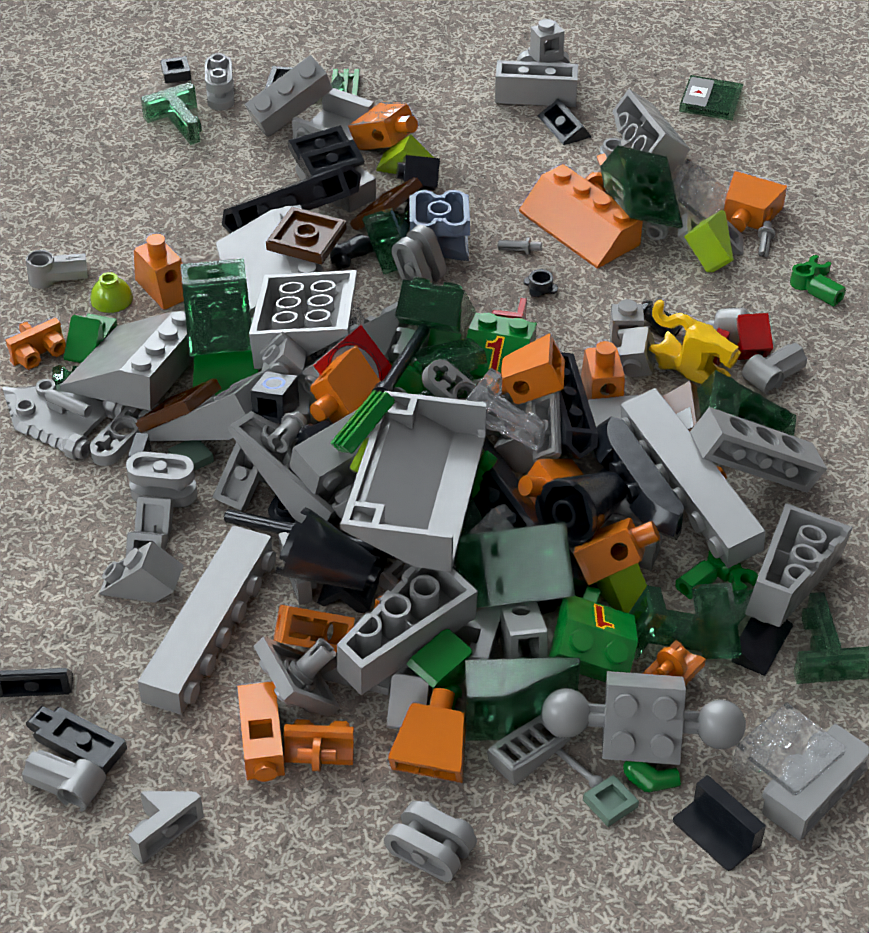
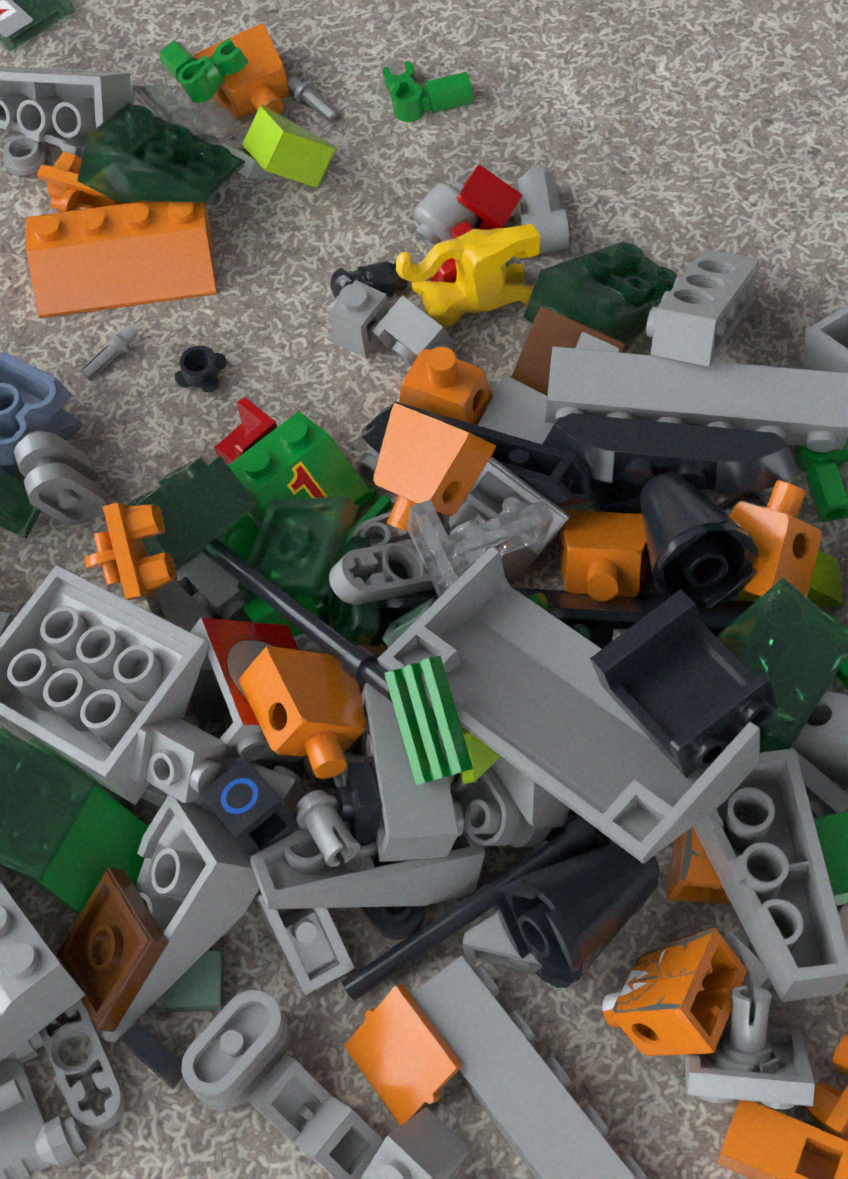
camera: 50 degrees left, 15 degrees up
none -> orange hips [84,502,178,601]
none -> green bar [160,38,248,103]
none -> orange piece [343,984,463,1126]
none -> black panel [590,589,778,778]

